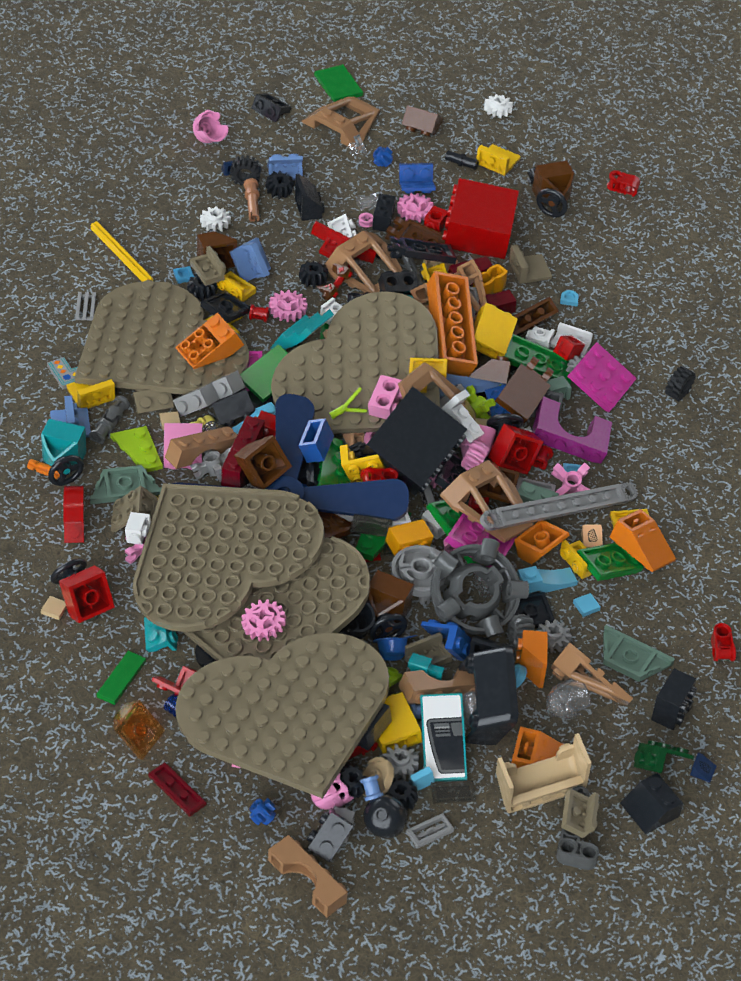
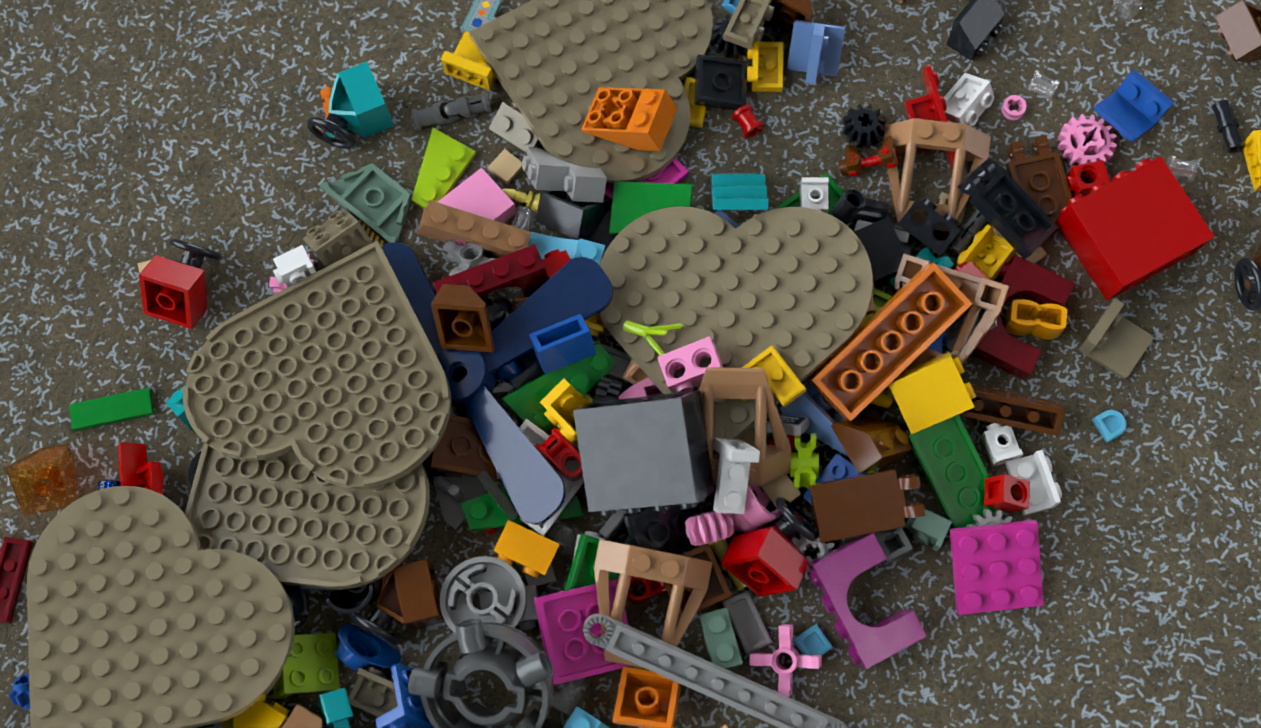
camera: 60 degrees right, 25 degrees up
medium blue bracket [50,396,91,437] -> none
red arch [63,486,84,543] -> none
bright pink gear [241,599,286,641] -> none
bright pink gear [269,290,307,322] -> none
black brick [372,194,396,232] -> none
blue gear [373,147,393,167] -> none
red bush [532,445,554,470] -> none
black tyre [665,366,696,401] -> none

